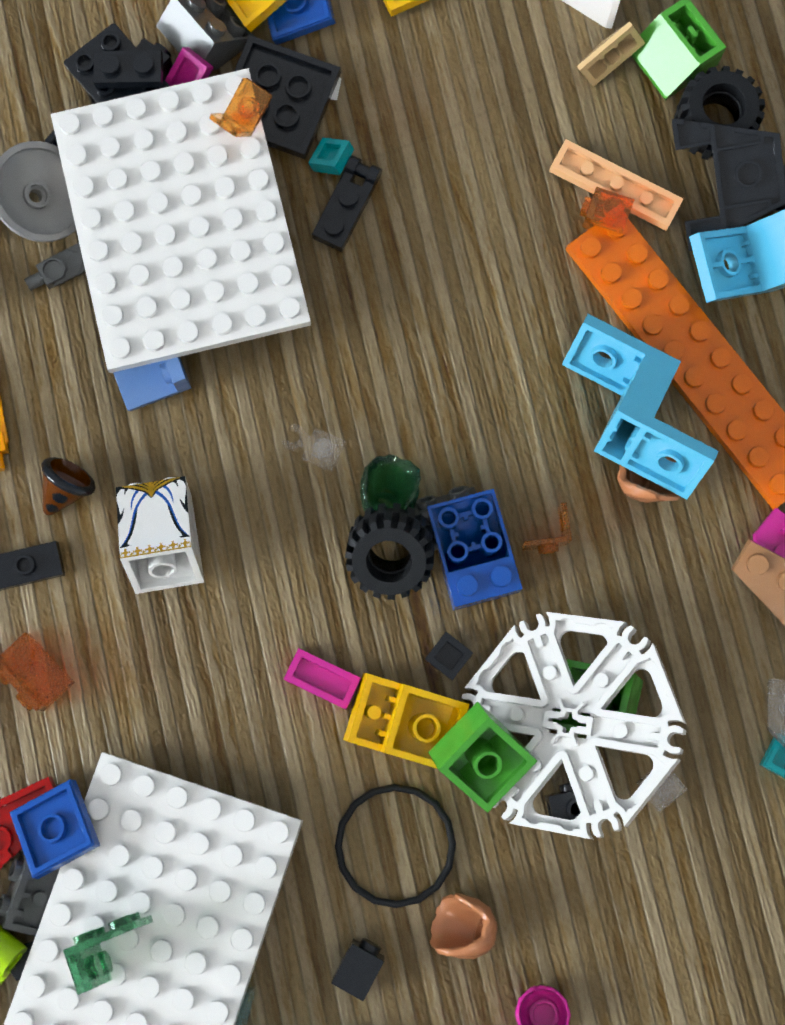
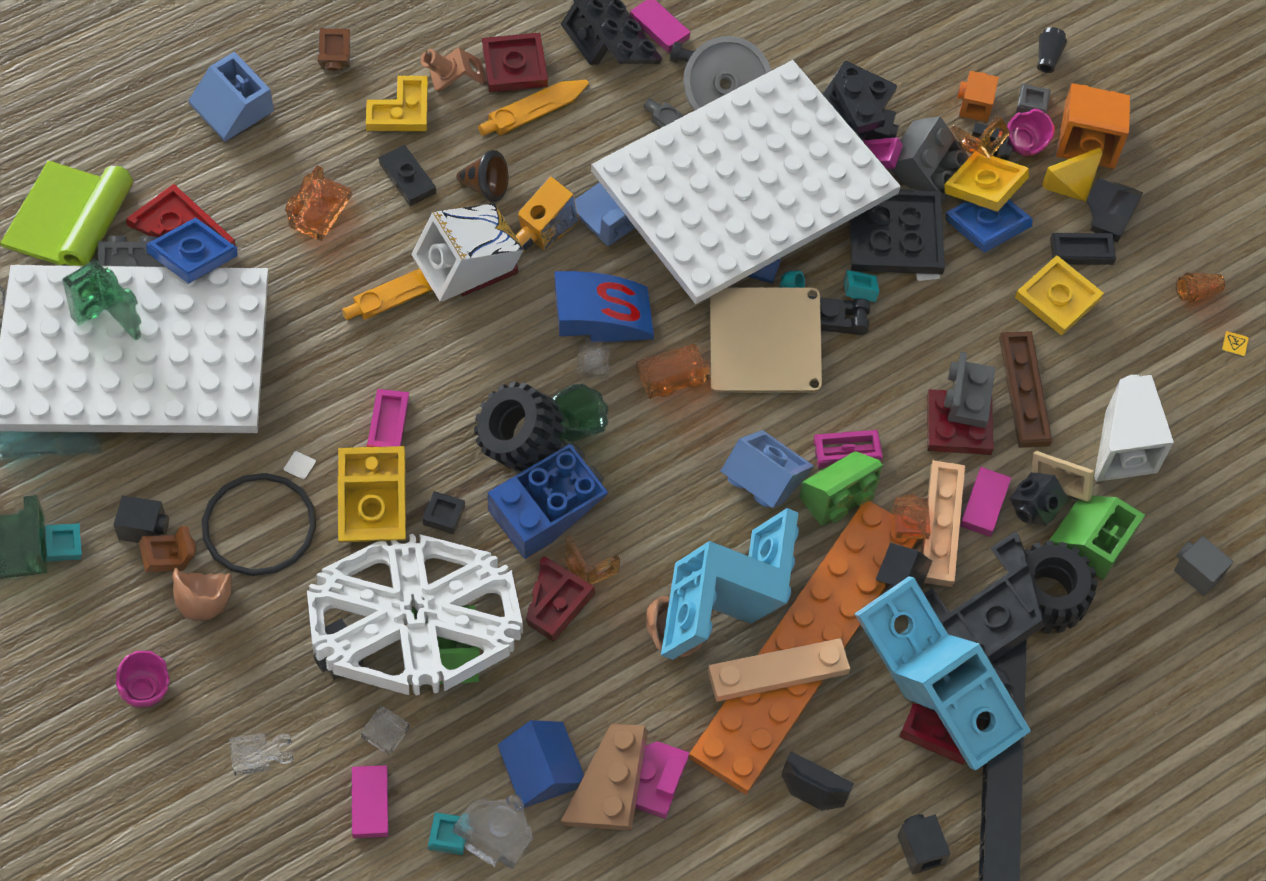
camera: 65 degrees right, 20 degrees down
clear orange bracket [209,78,272,137] -> none
bright green slope [428,701,537,813] -> none
none -> dark orange bracket [139,526,196,572]
none -> clear plate [229,733,294,776]
none -> white sticker [284,451,316,479]
none -> light orange piece [342,268,433,320]
none -> dark pink tile [352,765,389,838]
none -> blue slope [498,720,584,809]
none -> light orange torso [515,176,579,252]
none -> dark red wing [526,556,596,642]
none -> blue slope [554,271,654,343]
none -> clear orange bracket [636,344,710,399]
none -> light nougat plate [708,638,850,702]
none -> tan piece [710,288,822,393]
none -> medium blue slope [720,430,814,508]
none -> teal hinge [779,270,805,288]
none -> bright green slope [799,451,883,527]
none -> dark pink tile [813,430,883,468]
none -> black brick [876,542,932,592]
none -> dark red plate [927,389,994,455]
none -> dark grey bracket [944,352,996,428]
none -> dark pink tile [960,467,1012,537]
none -> reddish brown tile [999,331,1052,448]
none -> black brick [1009,472,1069,526]

